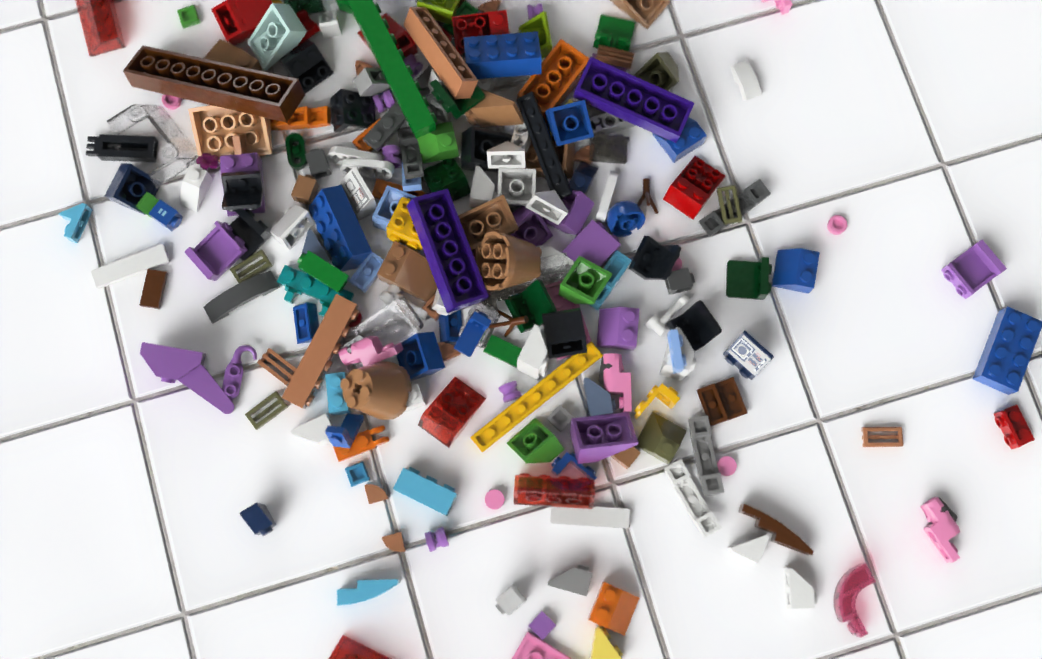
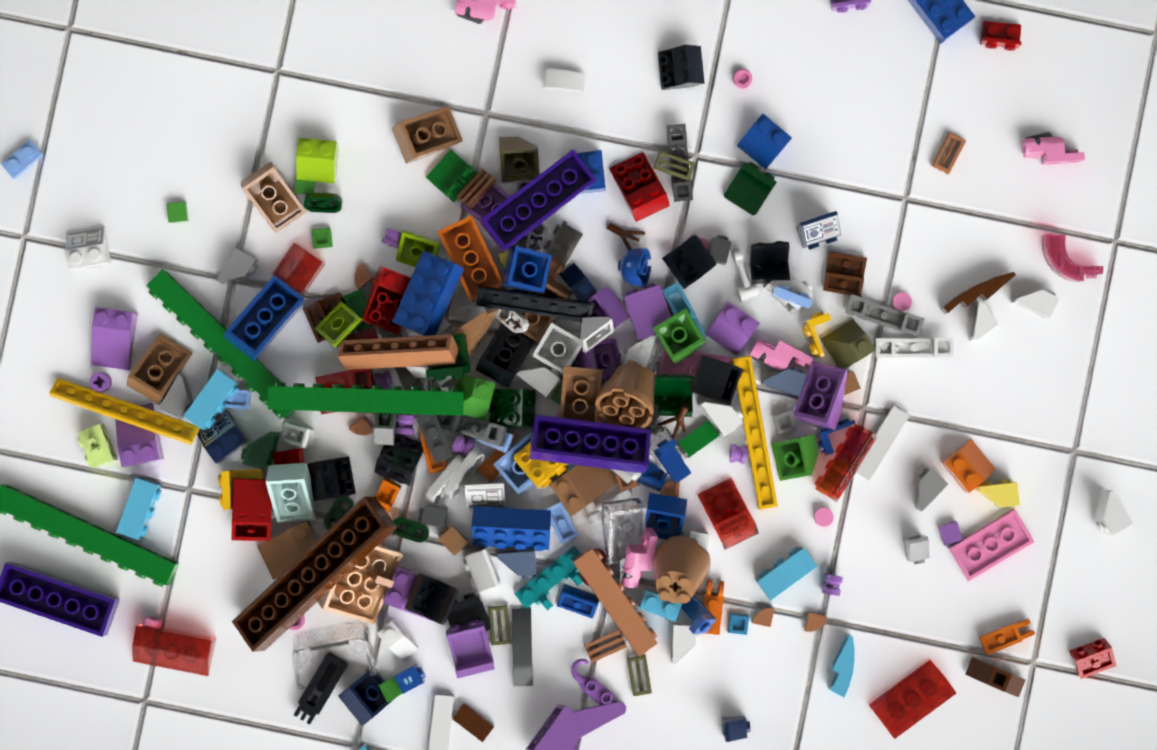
camera: 60 degrees left, 10 degrees up
bright green tile [177,5,201,28] -> none
magenta plant [196,153,219,170] -> none
green brick [297,250,350,294] -> none
white slope [487,141,526,169] -> none
white beam [595,171,619,223] -> none
none -> black slope [658,44,705,90]

